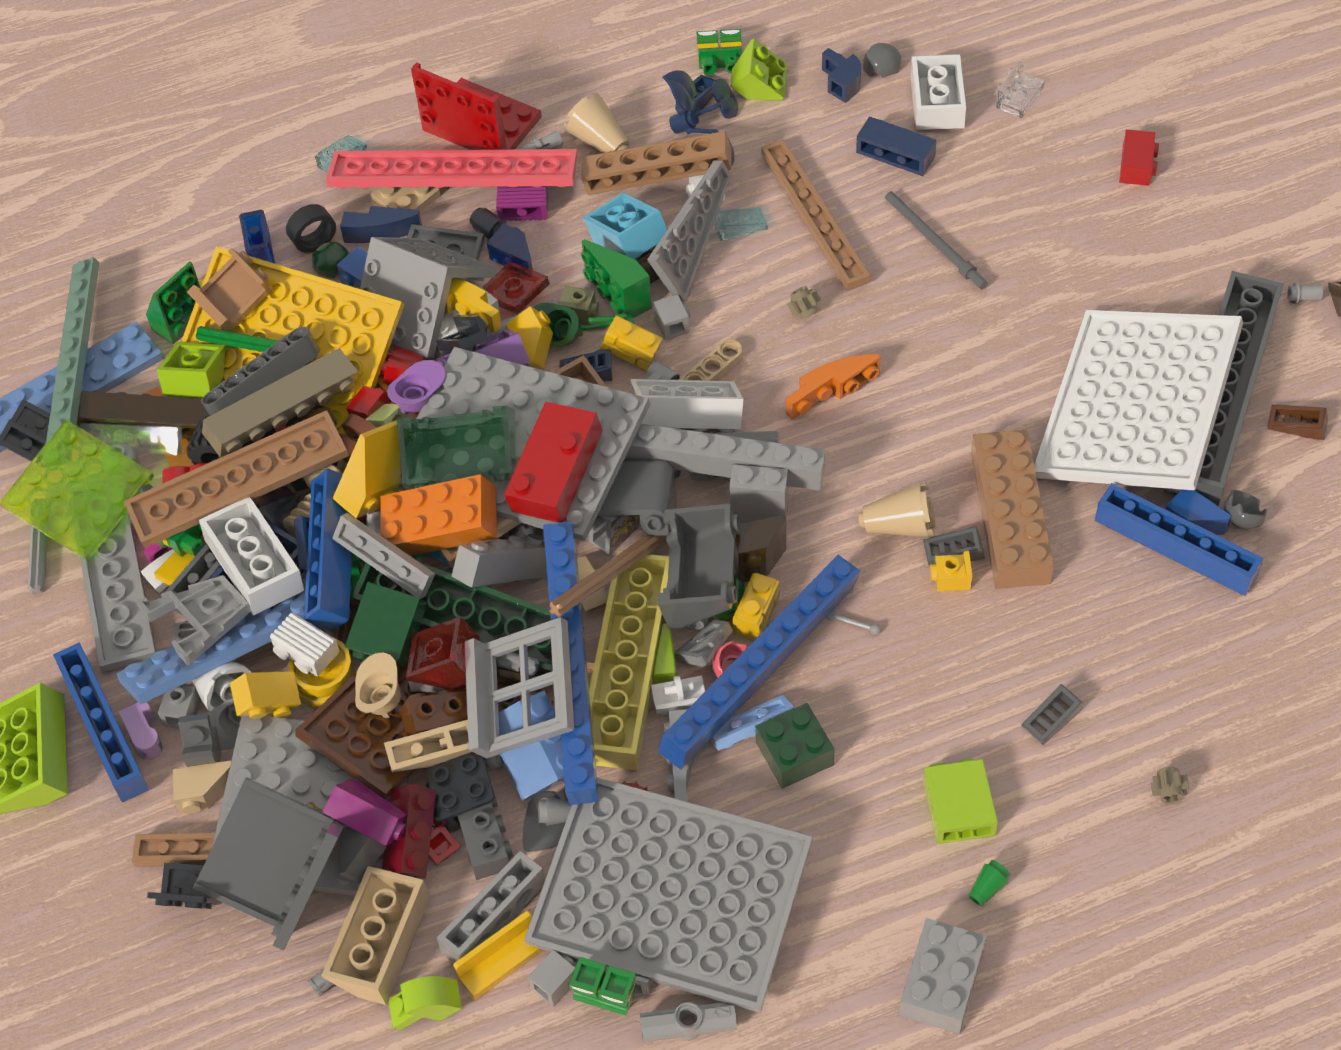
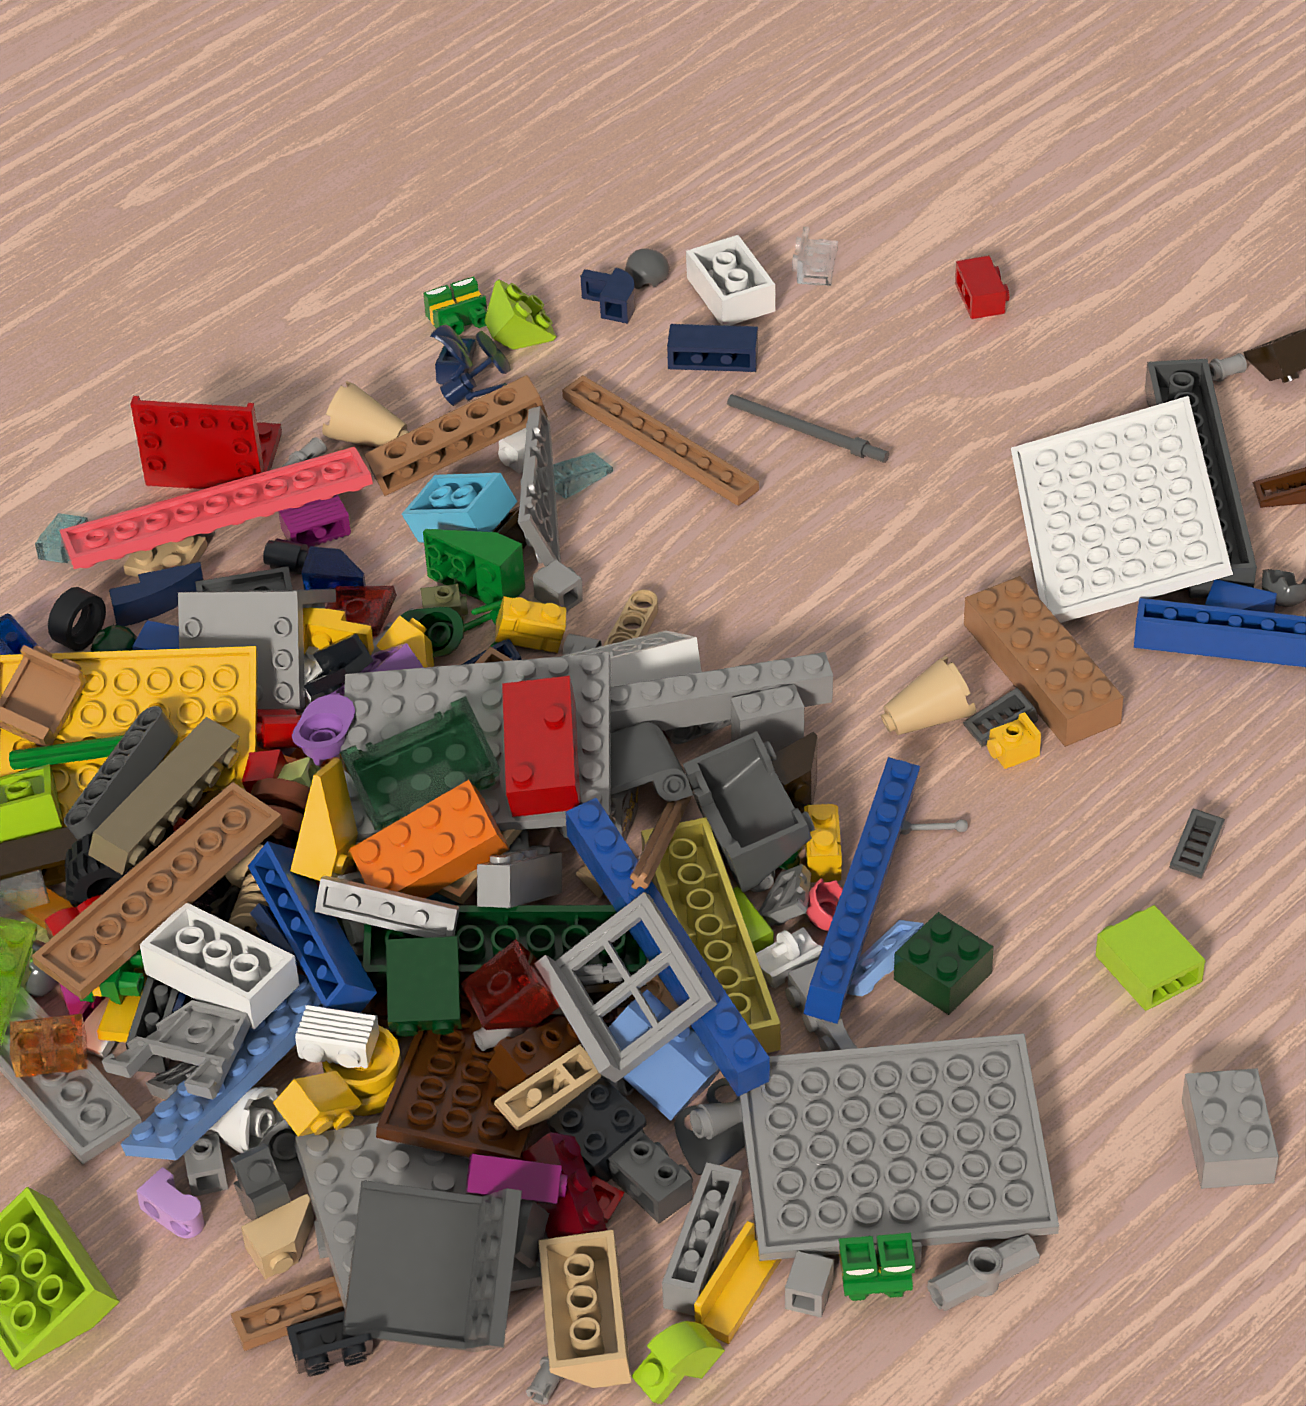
camera: 25 degrees left, 10 degrees down
blue brick [53,642,149,803] -> none
tan piece [355,652,401,718] -> none
orange slope [786,354,881,420] -> none
dark tan gear [787,286,821,318] -> none
green cone [968,860,1011,906] -> none
none -> clear orange brick [10,1014,88,1077]

